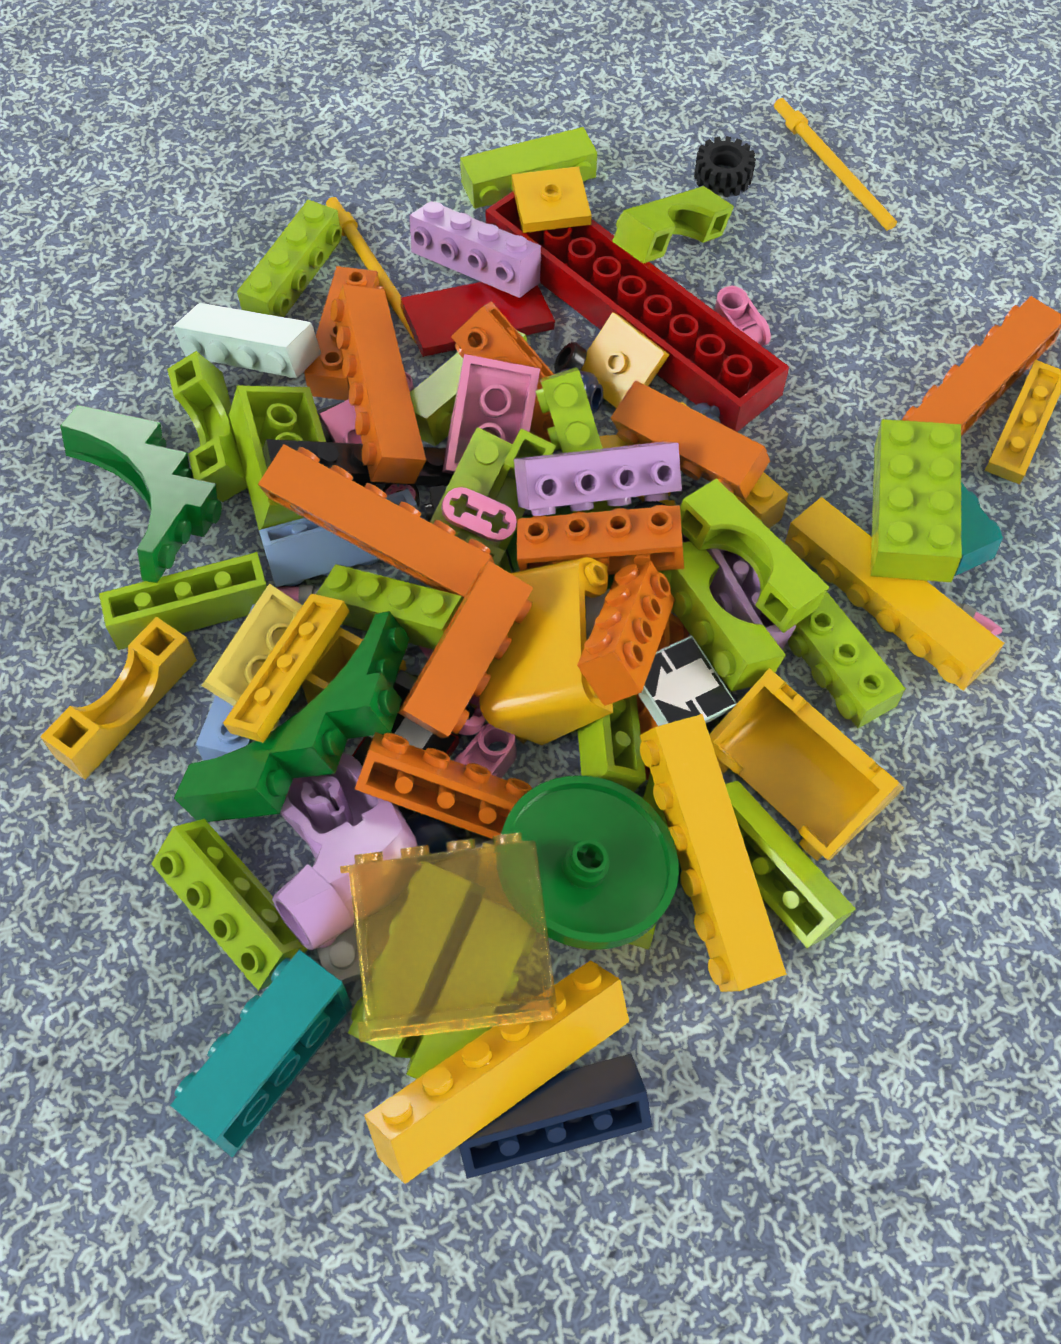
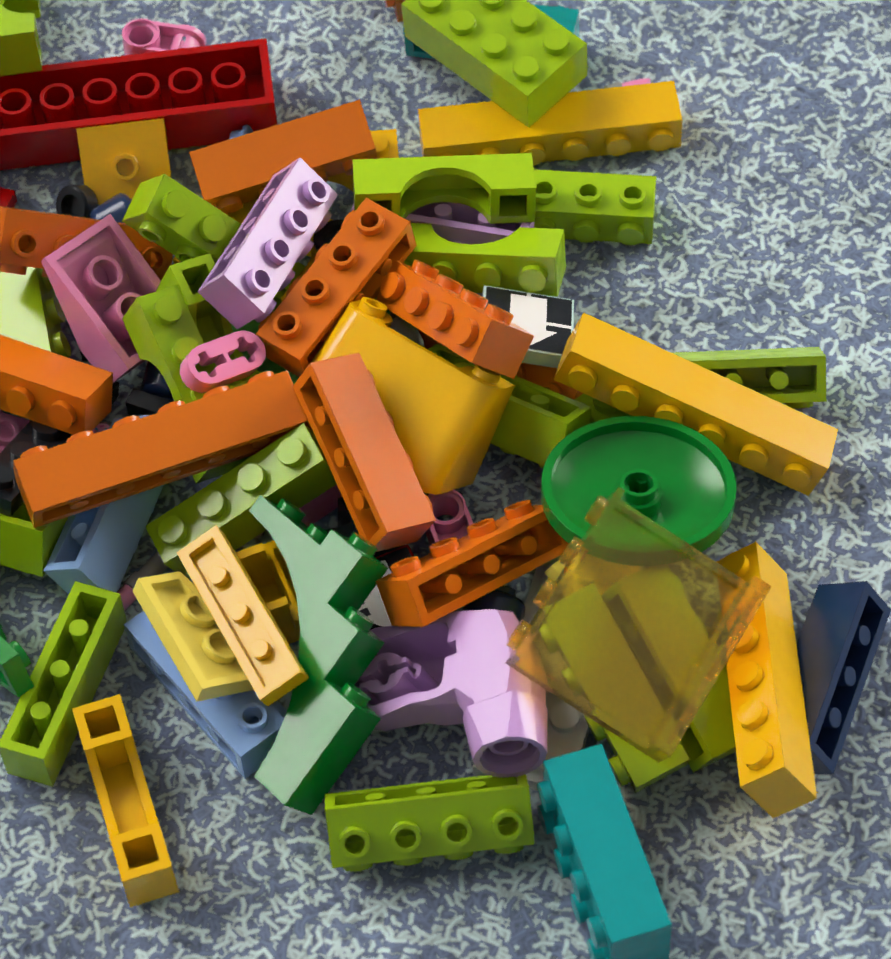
camera: 50 degrees left, 5 degrees down
yellow windscreen [709,668,904,861] -> none

